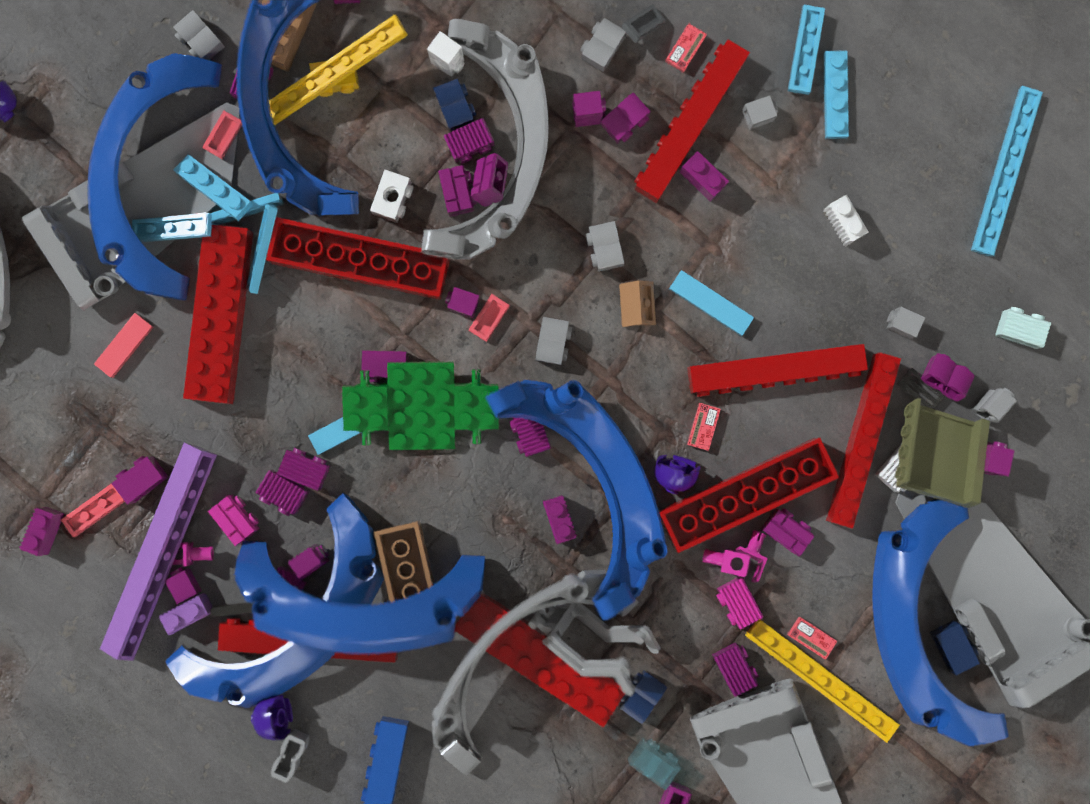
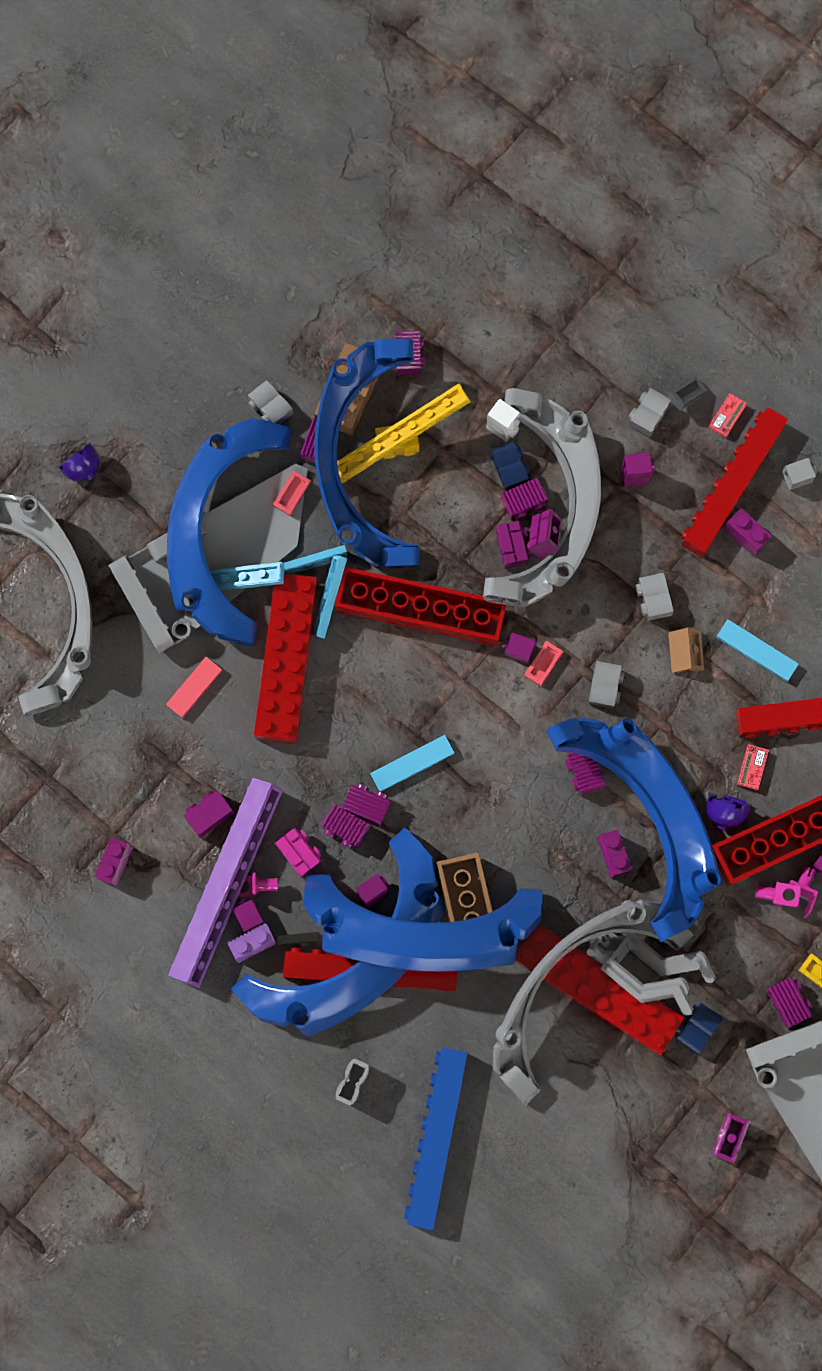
camera: 10 degrees right, 10 degrees down
coral tile [61,484,125,537] -> none
medium azure plate [173,154,253,221] -> none
dark purple cylinder [251,694,293,741] -> none
green piece [342,361,499,450] -> none
magenta brick [361,350,408,382] -> none
white brick [370,170,413,223] -> none
magenta brick [600,92,651,144] -> none
clear light blue brick [628,738,681,790] -> none
dark pink brick [716,576,763,629] -> none

